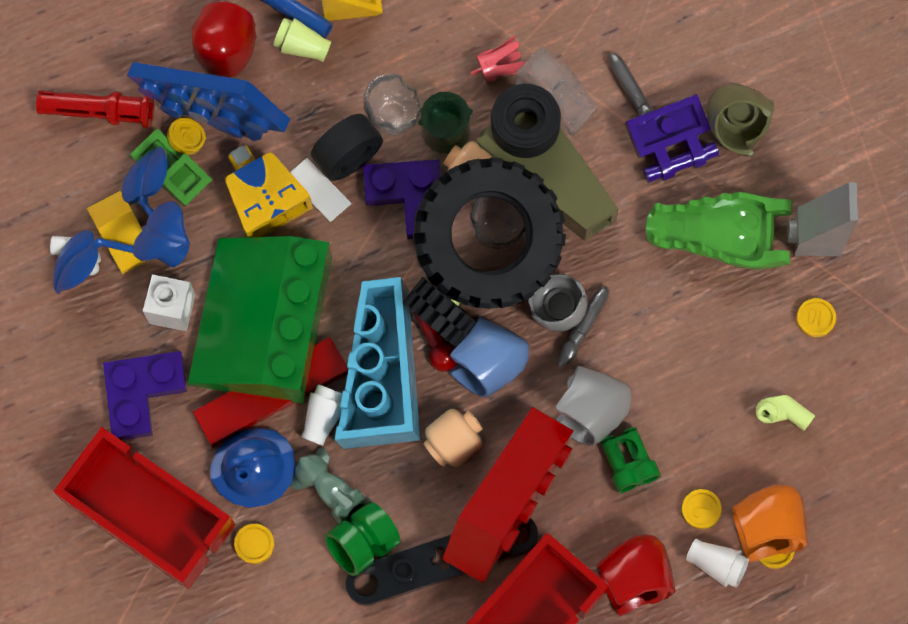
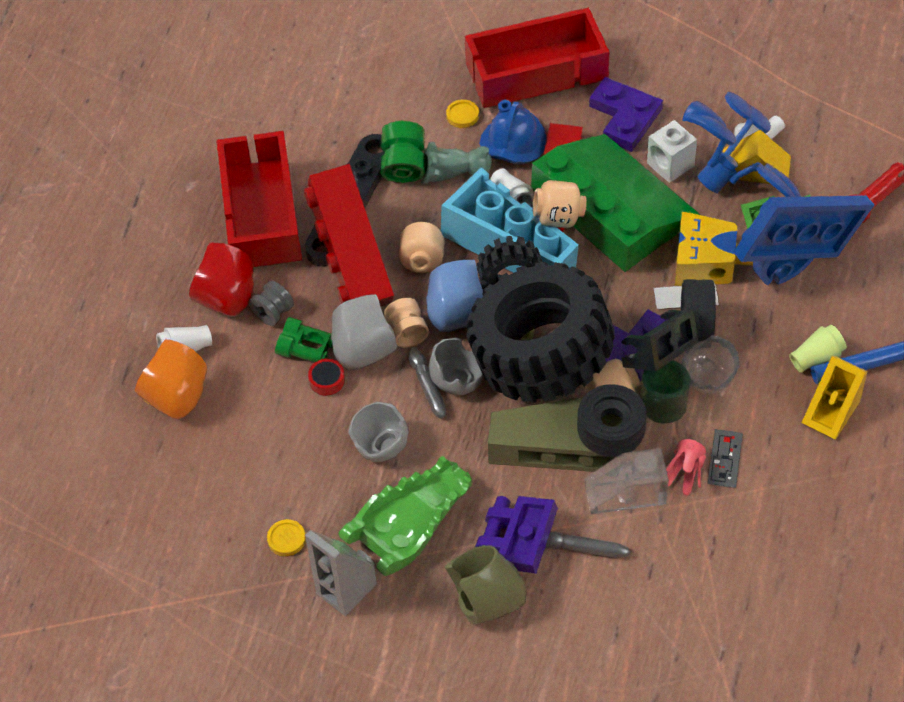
camera: 130 degrees right, 20 degrees down
red piece [192,1,257,78] -> none
yellow piece [681,489,722,530] -> none
yellowish green arm [756,395,815,431] -> none
none -> dark grey wheel [249,281,294,326]
none -> tile [308,359,345,396]
none -> light grey hair [349,401,409,462]
none -> light nougat wheel [384,298,429,348]
none -> light nougat head [533,180,586,228]
none -> black hinge [621,308,698,371]
none -> dark grey sticker [708,429,743,488]

